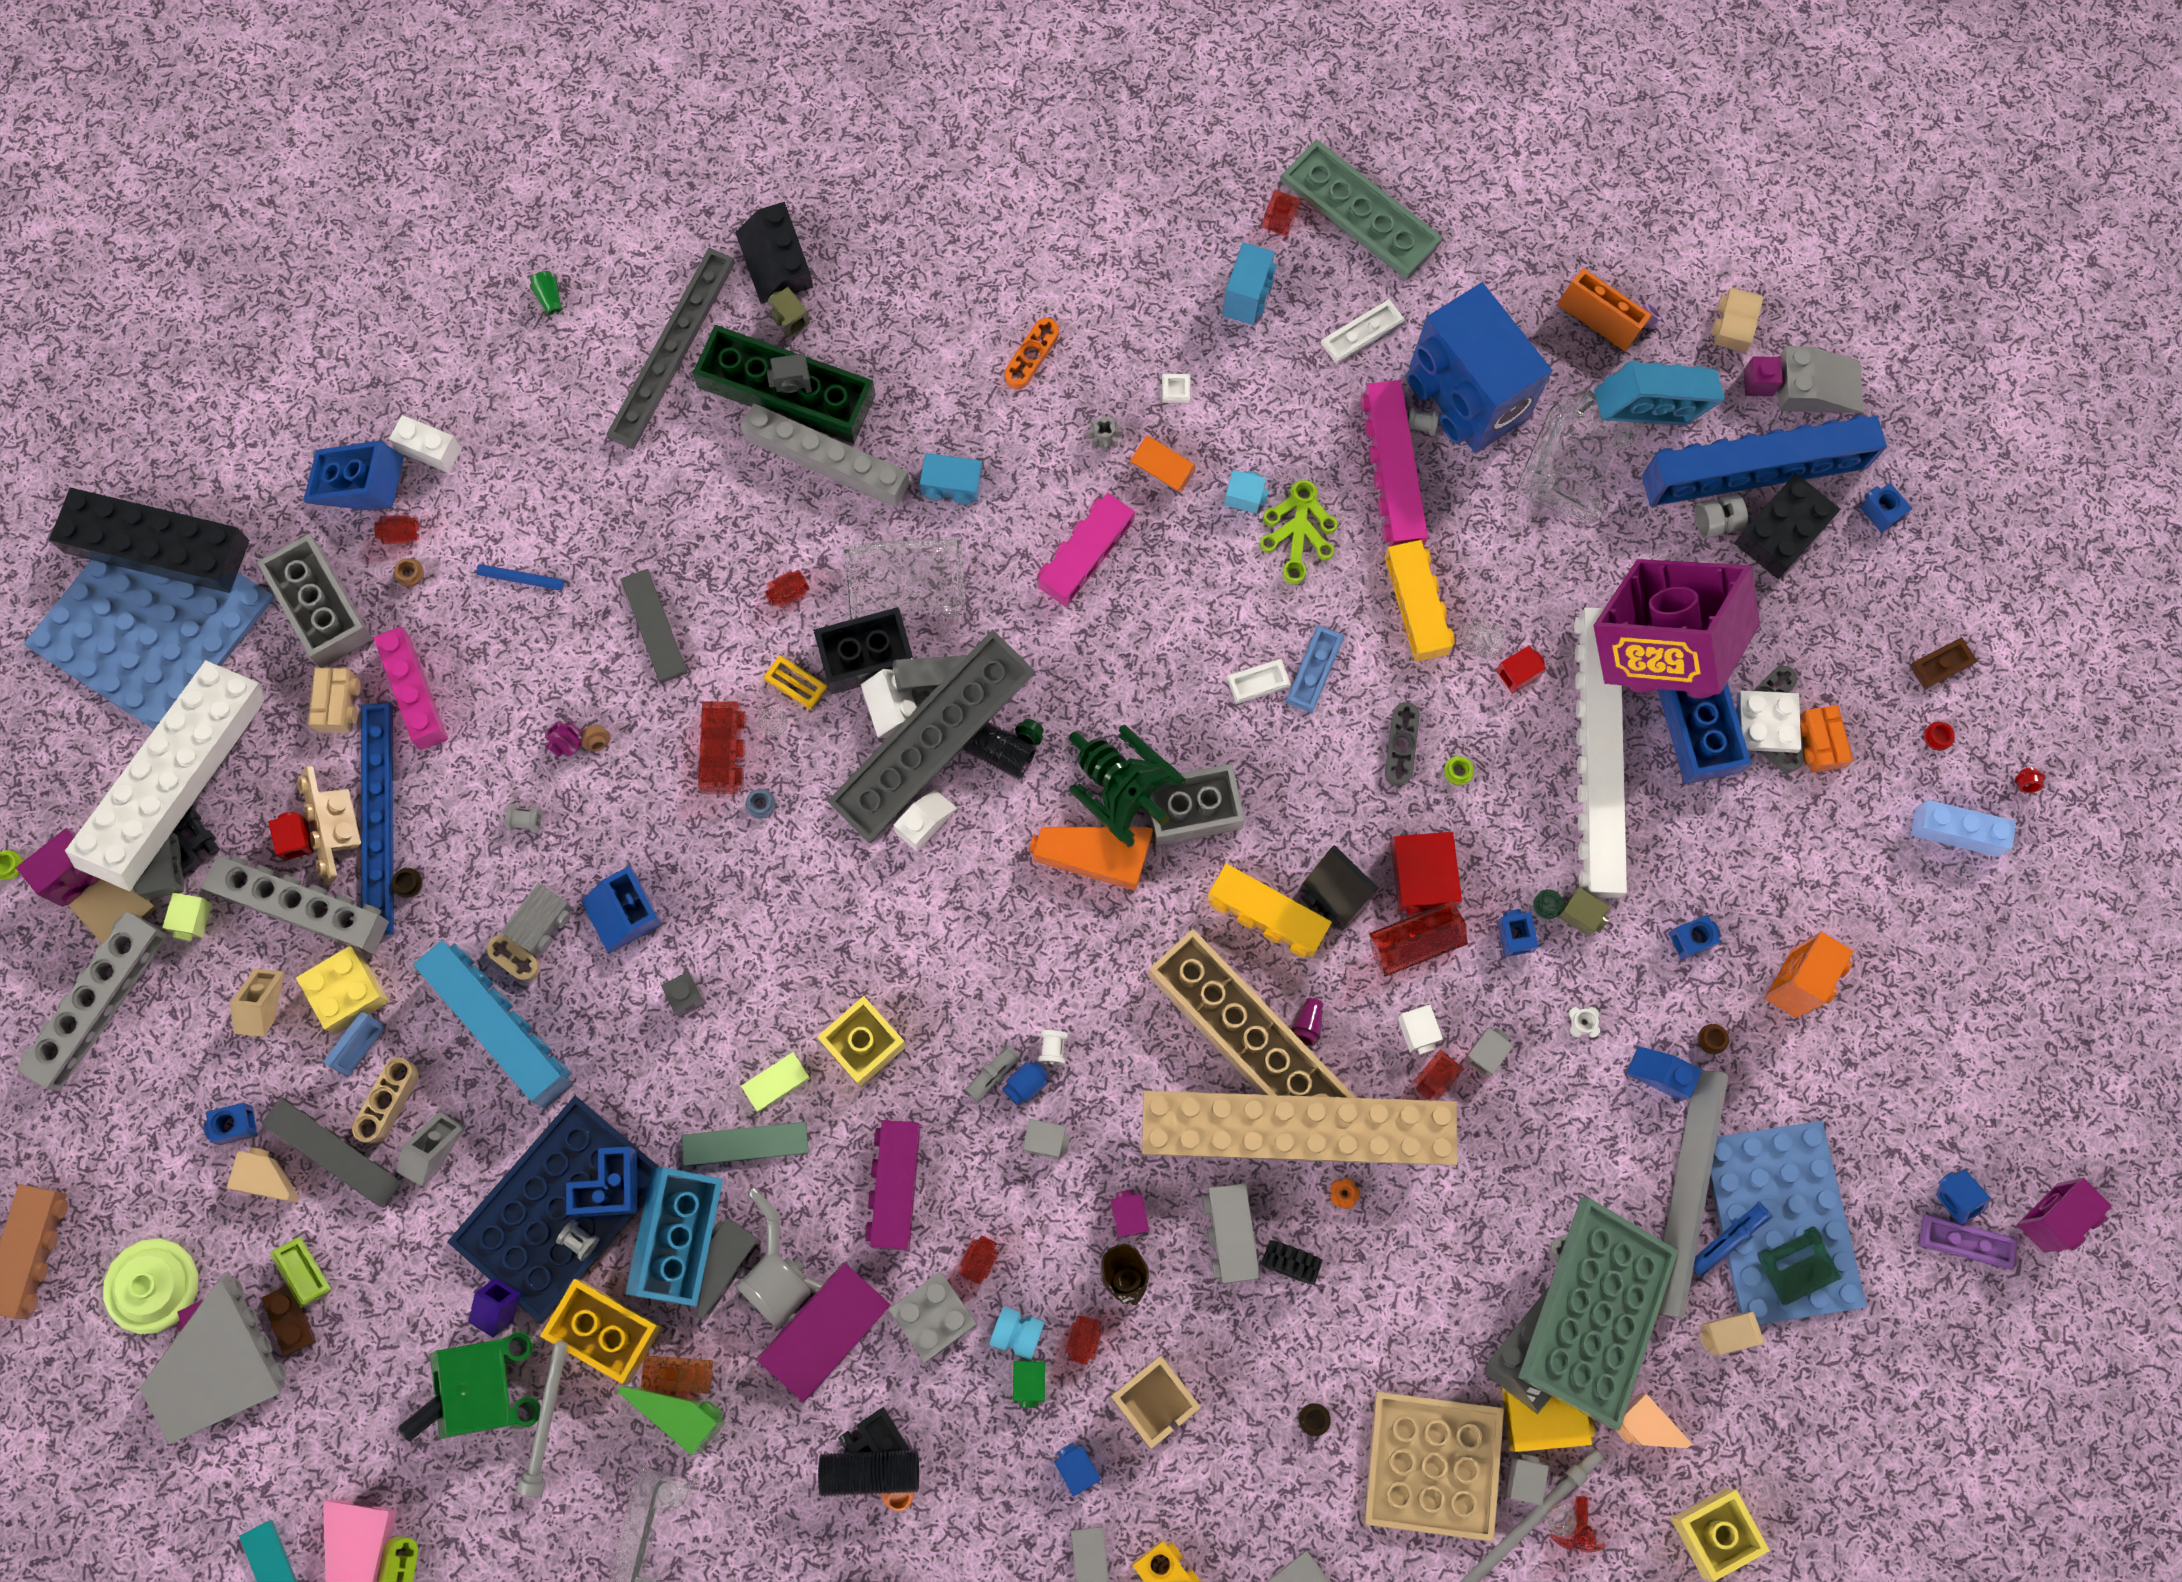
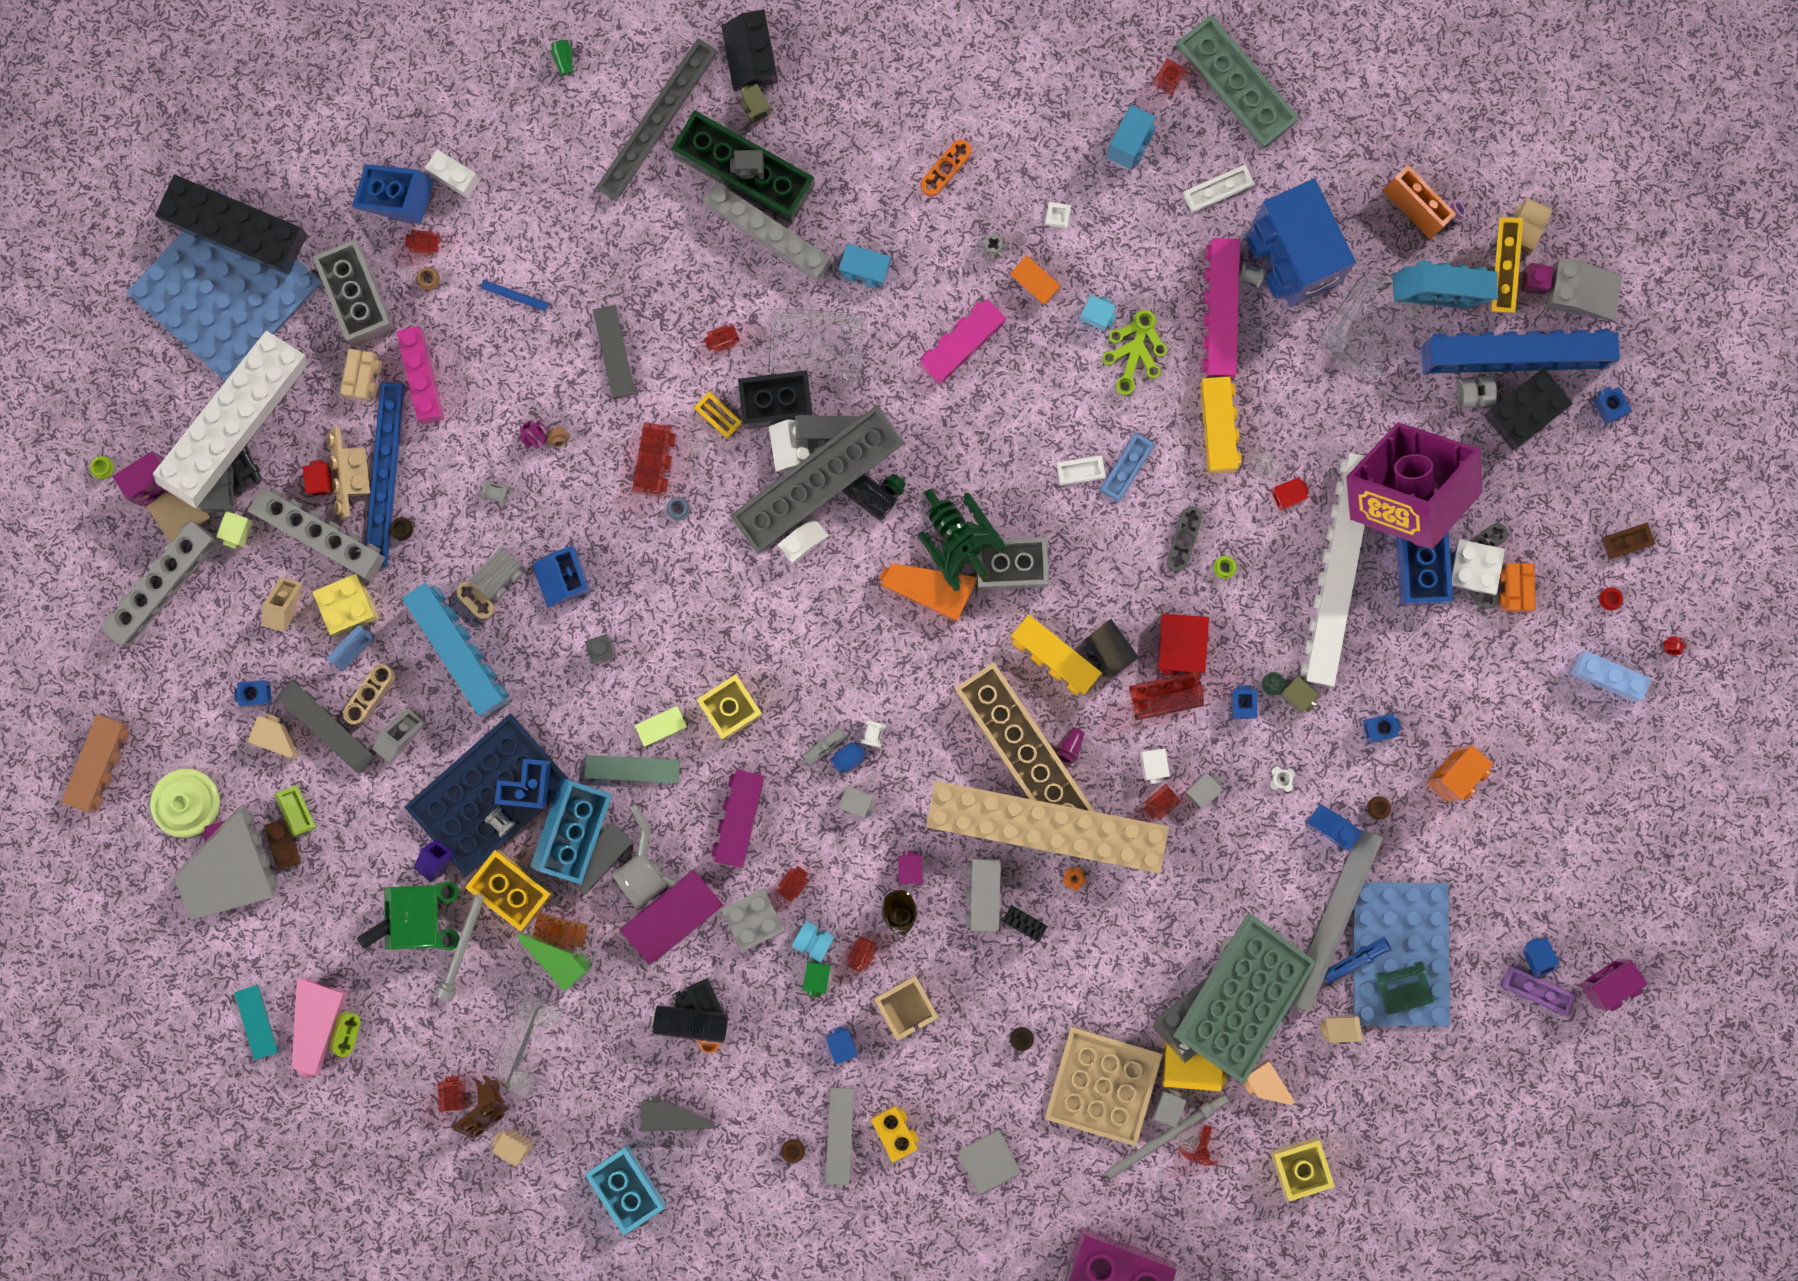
camera: 15 degrees right, 10 degrees up
none -> yellow brick [1491,216,1524,313]

